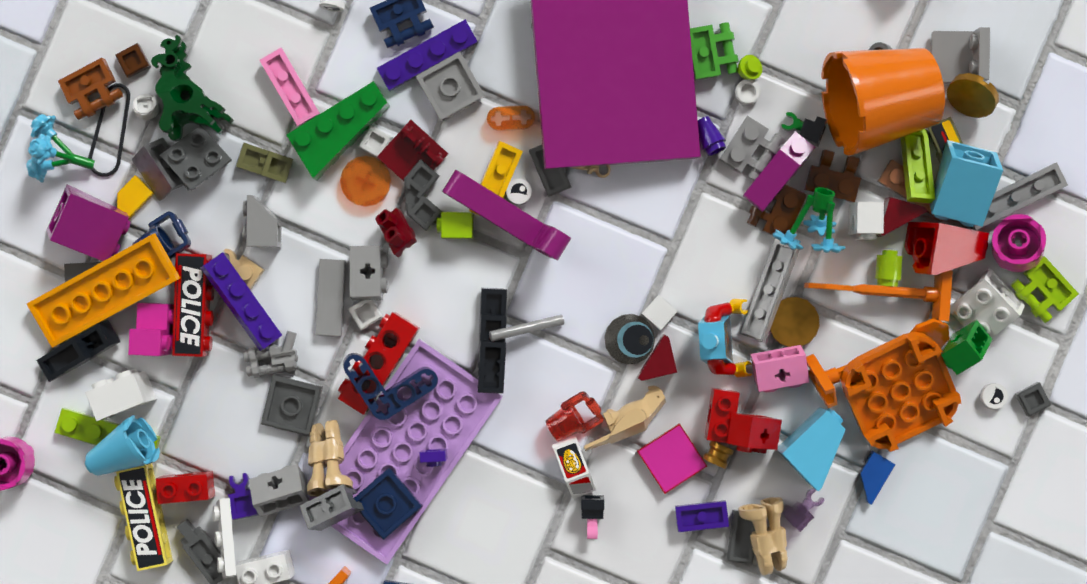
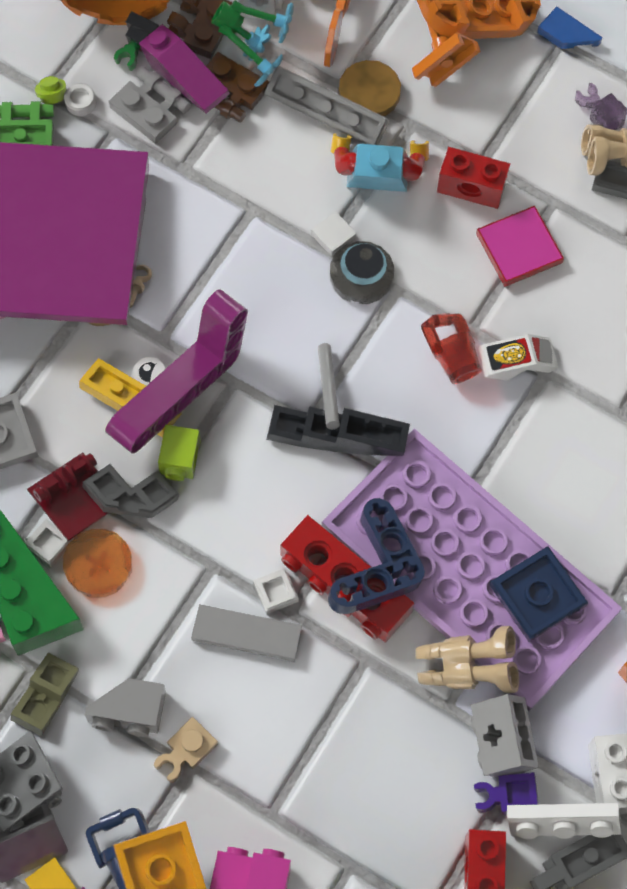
camera: 85 degrees left, 20 degrees down
brick [172,253,214,357] -> none
dark purple plate [200,252,282,351] -> none
light grey piece [243,331,298,378] -> none
dark grey tile [261,375,323,436] -> none
hinge [300,484,364,531] -> none
light grey brick [350,246,388,300] -> none
dark red hips [375,208,417,258] -> none
dark purple plate [419,449,448,467] -> none
clear orange beam [487,106,535,131] -> none
dark grey tile [529,145,571,197] -> none
black piece [581,495,604,539] -> none
tan animal [584,386,666,451] -> none
dark red slope [637,334,677,381] -> none
dark purple plate [675,500,729,532] -> none
dark purple cone [698,116,726,156] -> none
pearl gold wheel [703,441,734,469] -> none
red brick [727,413,782,454] -> none
bright pink brick [750,345,809,392] -> none
medium azure slope [777,407,846,491] -> none

